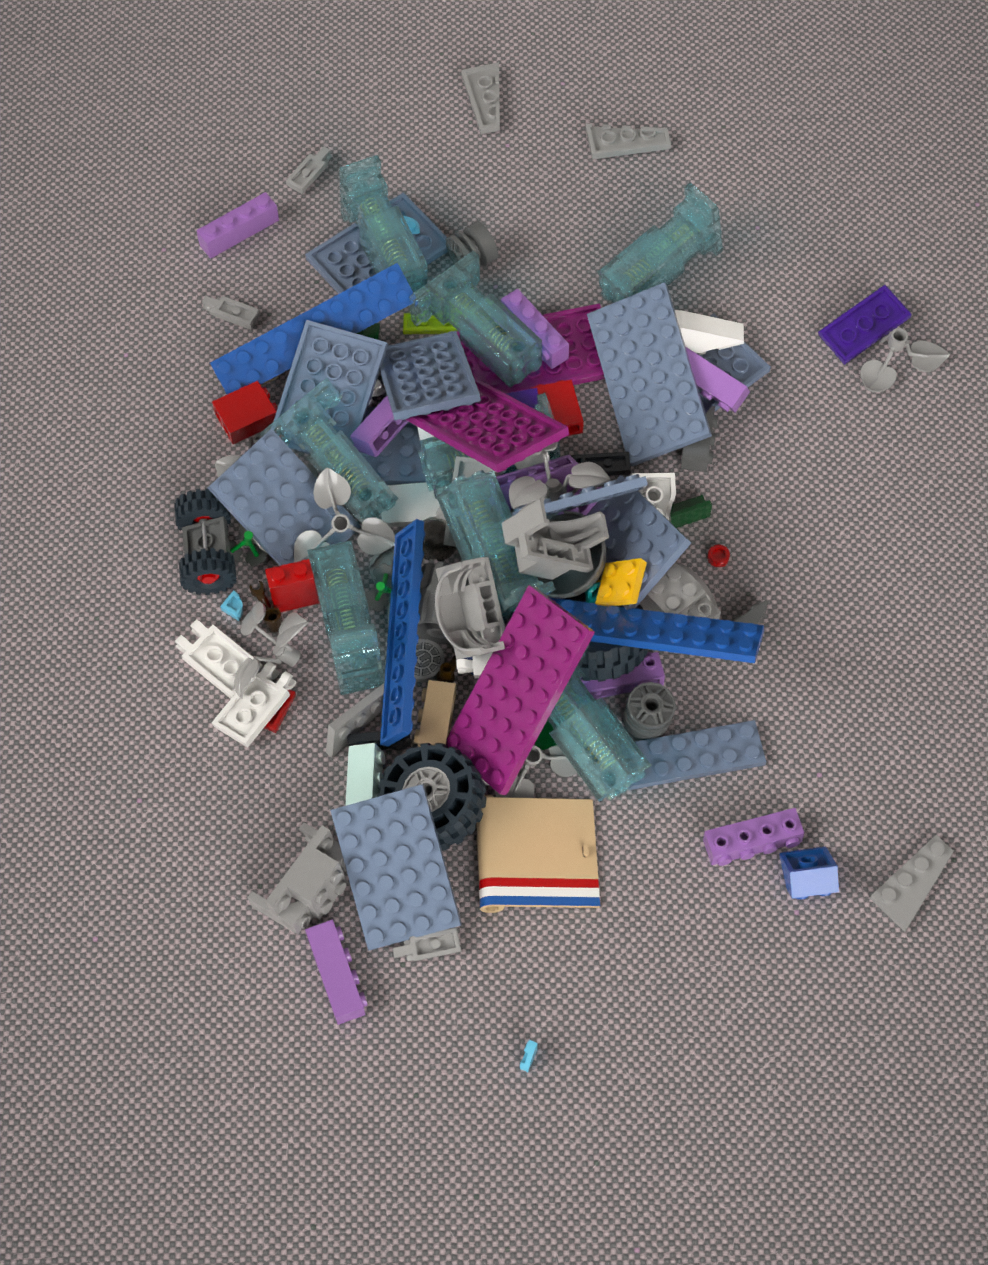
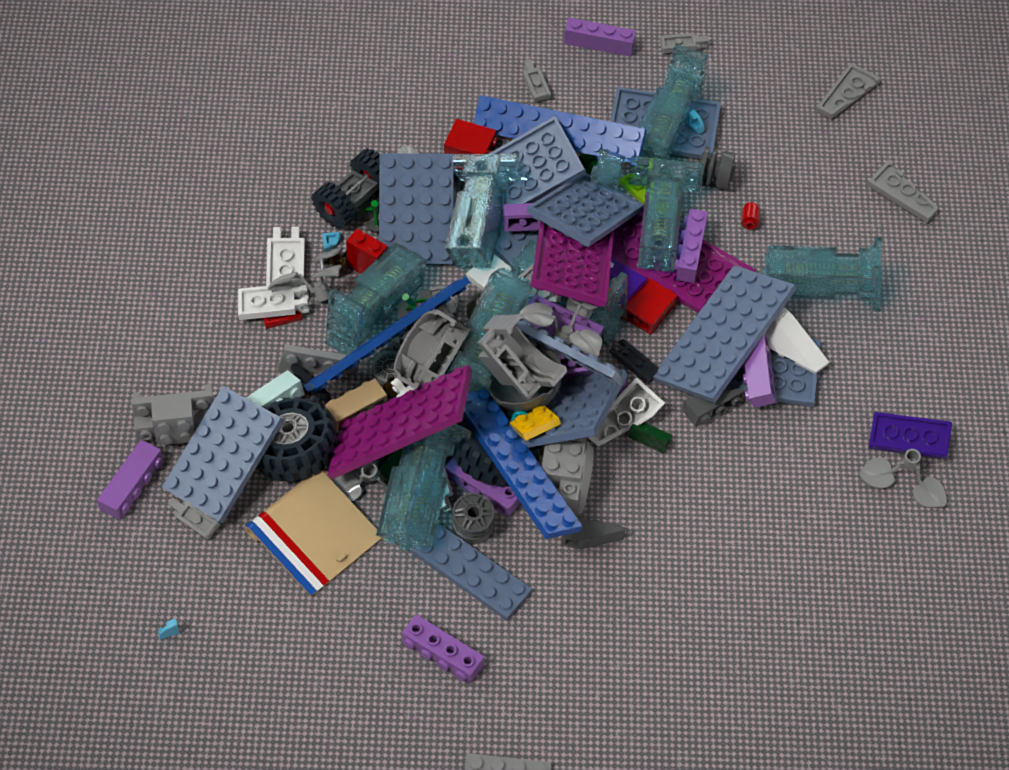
camera: 45 degrees right, 5 degrees down
light grey plant [294,468,395,567] -> none
red tile [707,544,730,568] -> none
slope [779,846,839,900] -> none
none -> clear light blue brick [591,149,626,191]
none -> red brick [741,202,760,230]

